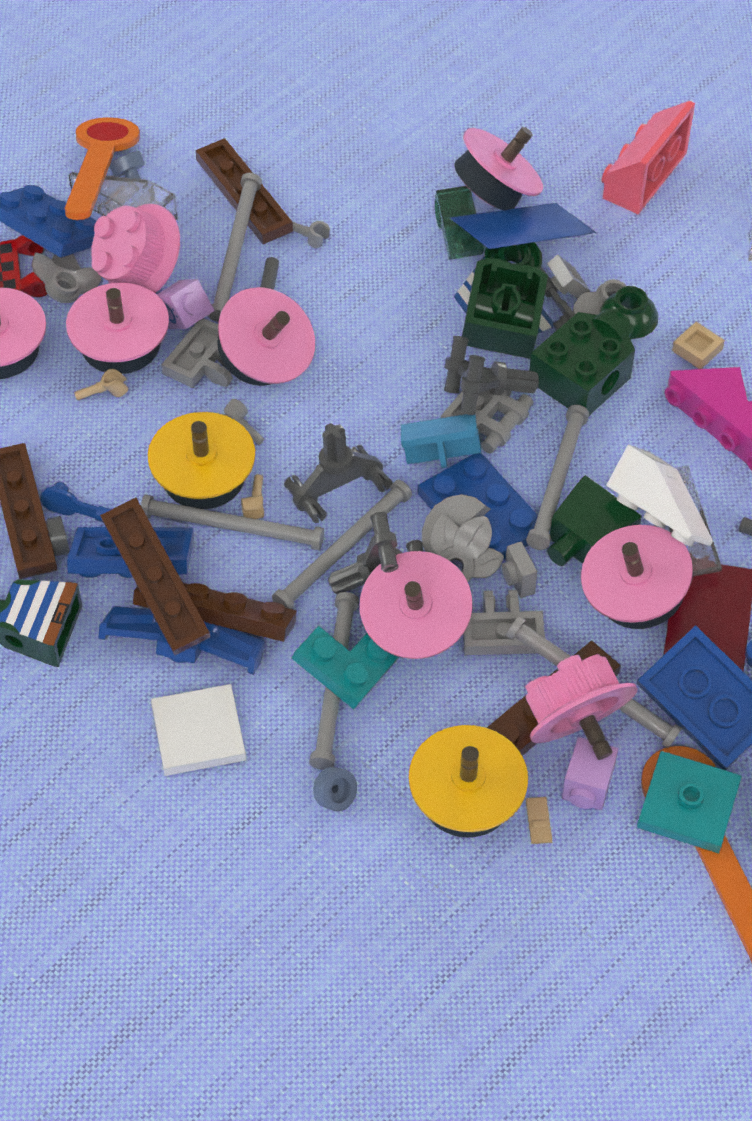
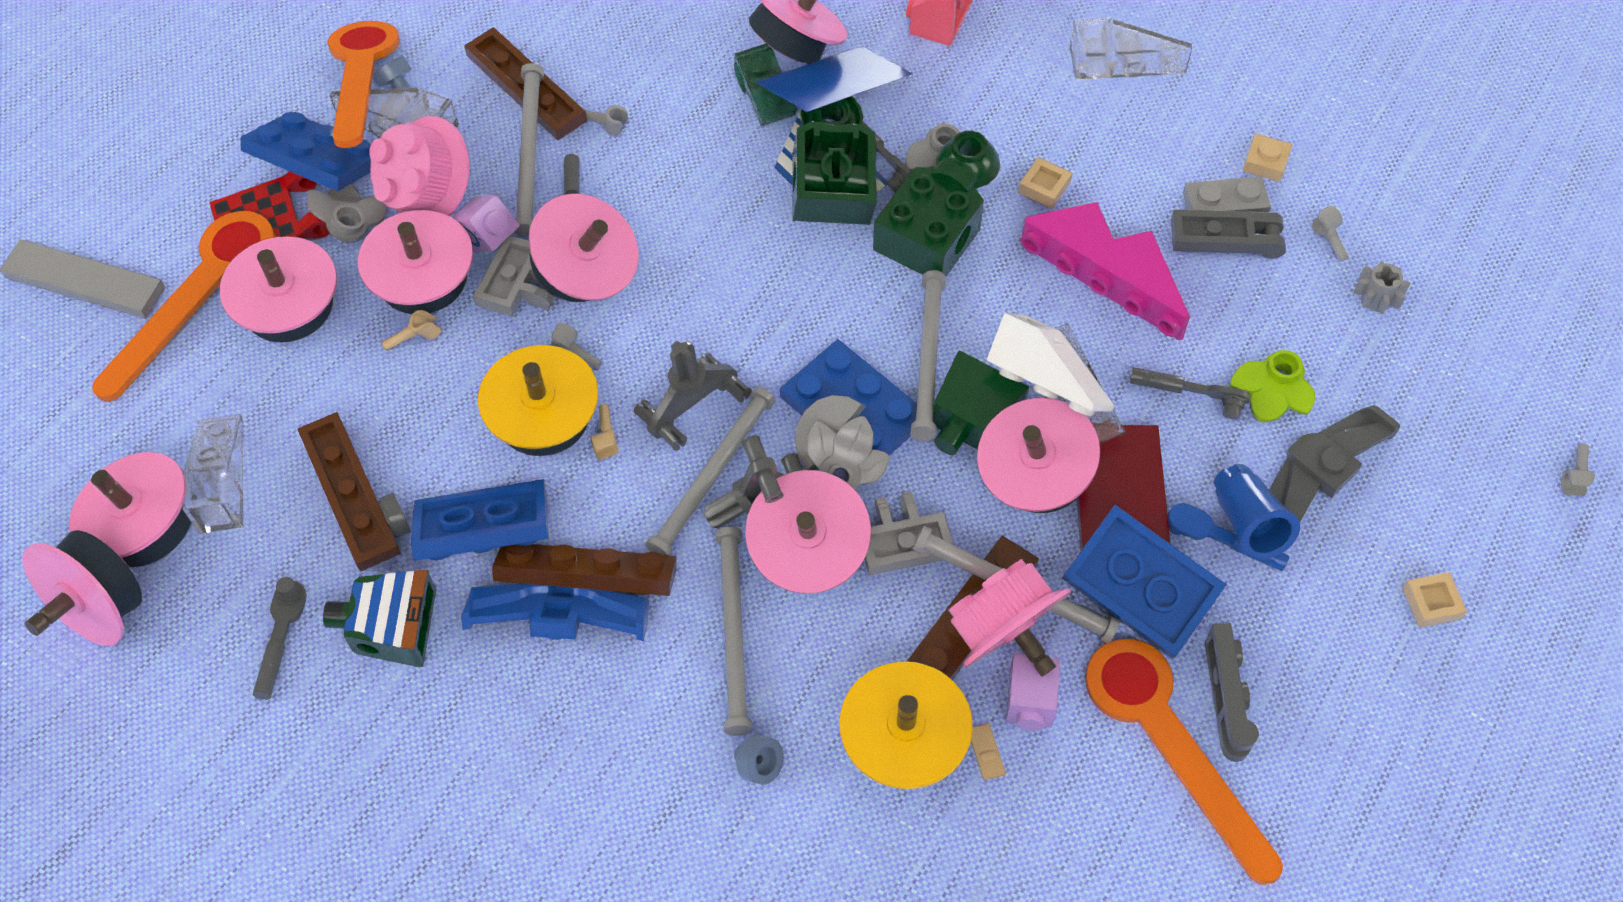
camera: 10 degrees left, 5 degrees up
blue piece [40,482,111,522] -> none
reddish brown plate [100,497,211,656] -> none
light grey bar [141,494,324,551] -> none
white tile [151,684,246,776] -> none
teal plate [291,626,399,710] -> none
dark azure panel [401,414,481,468] -> none
light grey plate [441,390,533,453] -> none
dark grey axle [444,336,539,415] -> none
light grey plate [502,541,537,598] -> none
light grey plate [547,254,590,299] -> none
teal plate [637,751,742,853] -> none

